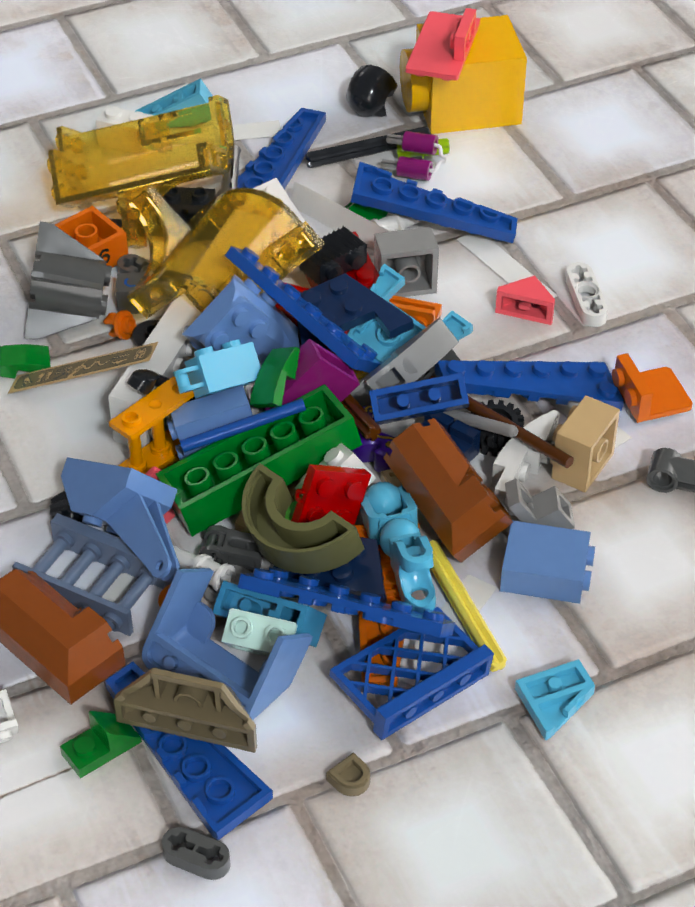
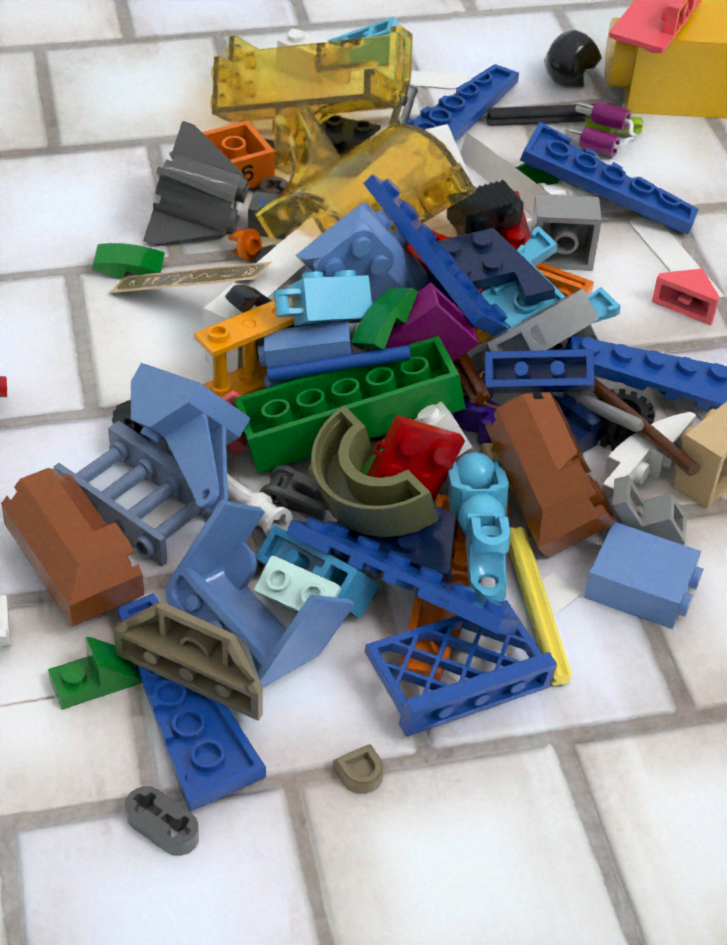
camera: 10 degrees right, 0 degrees up
medium azure wing [515,659,595,740] -> none

